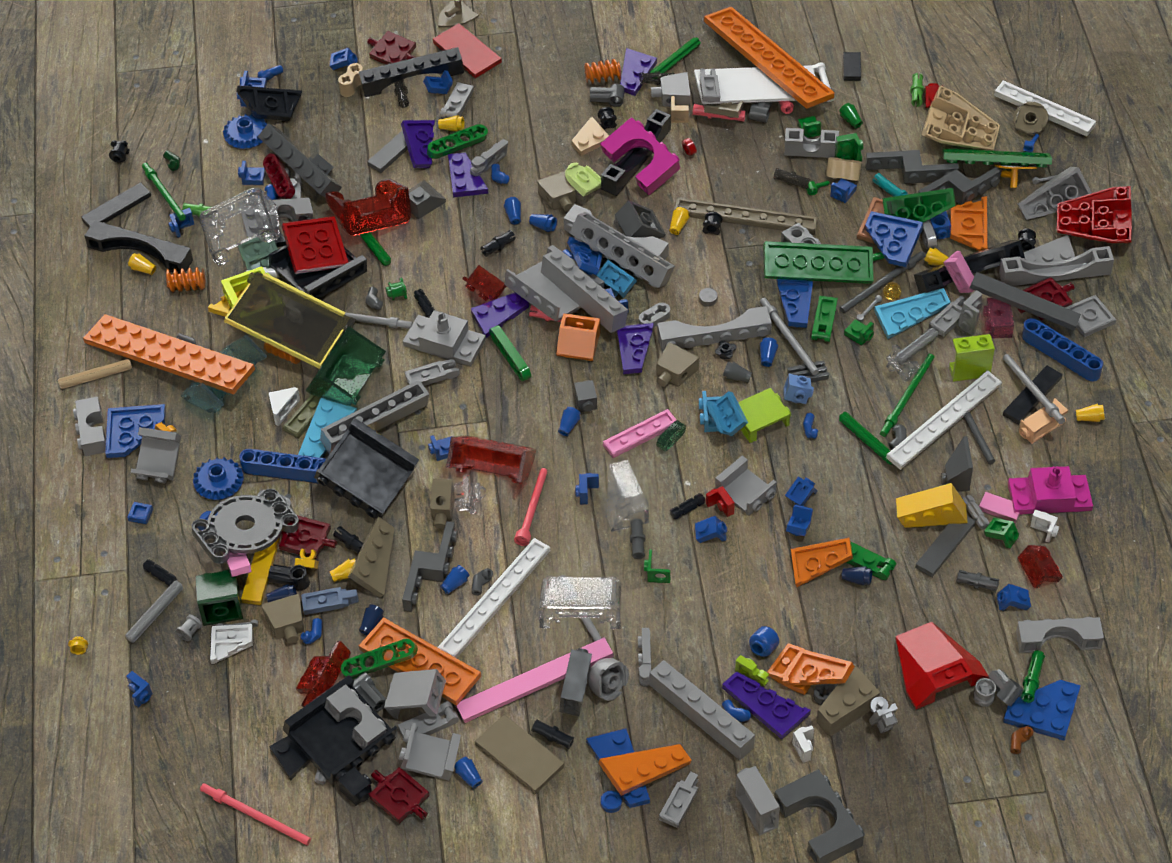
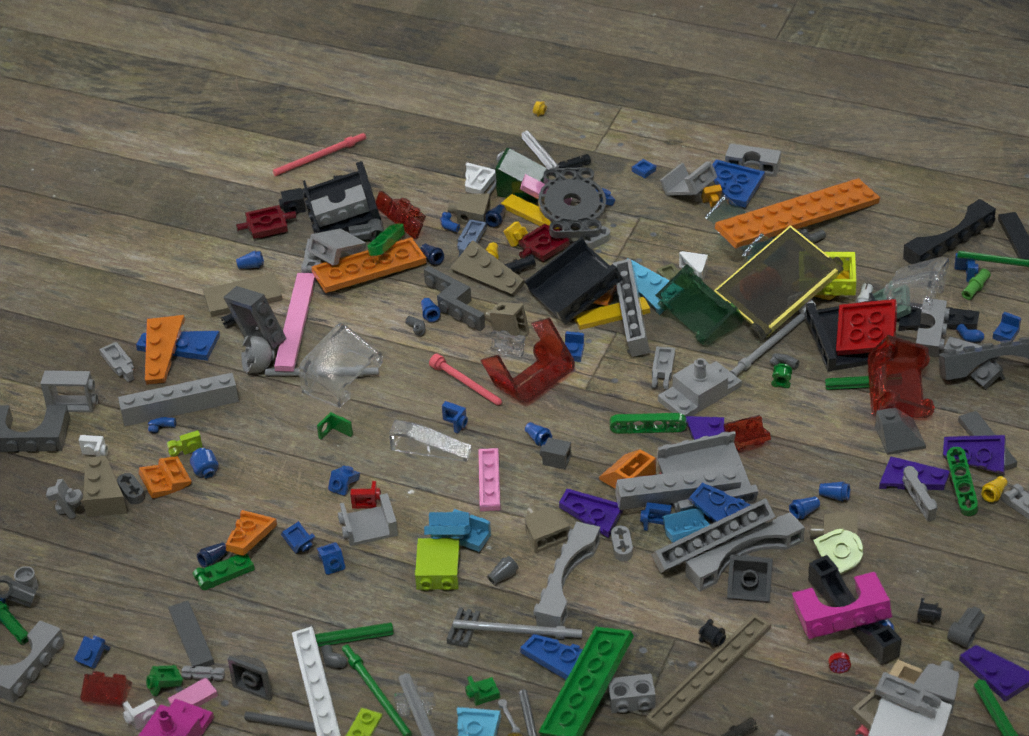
camera: 120 degrees right, 10 degrees down
tan axle [58,359,132,389] -> none
blue bracket [126,671,153,708] -> none
yellow cone [128,253,157,275] -> none
orange piece [166,267,206,292] -> none
blue gear [193,457,244,500] -> none
blue beam [239,449,326,483] -> none
dark red beam [263,153,295,199] -> none
black piece [268,564,310,591] -> none
light grey panel [399,722,461,781] -> none
black axle [414,289,435,318] -> none
white tile [437,538,550,658] -> none
black pin [480,230,516,257] -> none
blue arm [491,164,510,184] -> none
tan wing [572,117,609,156] -> none
orange piece [584,59,621,84] -> none
dark grey pin [630,518,646,559] -> none
light grey hinge [638,628,651,687] -> none
clear smoke pin [639,71,675,85] -> none
clear green beam [656,420,686,452] -> none
yellow cone [669,207,690,235] -> none
black axle [670,493,705,519] -> none
flat silver tile [699,288,718,306] -> none
black plate [715,341,736,359] -> none
dark purple wing [722,672,811,739] -> none
blue cone [760,338,778,367] -> none
orange wing [782,649,855,686] -> none
medium blue brick [783,374,814,404] -> none
blue arm [803,413,818,439] -> none
green plate [811,296,838,342] -> none
red wedge [895,622,989,709] -> none
yellow wedge [896,483,968,528] -> none
dark grey pin [957,570,999,592] -> none

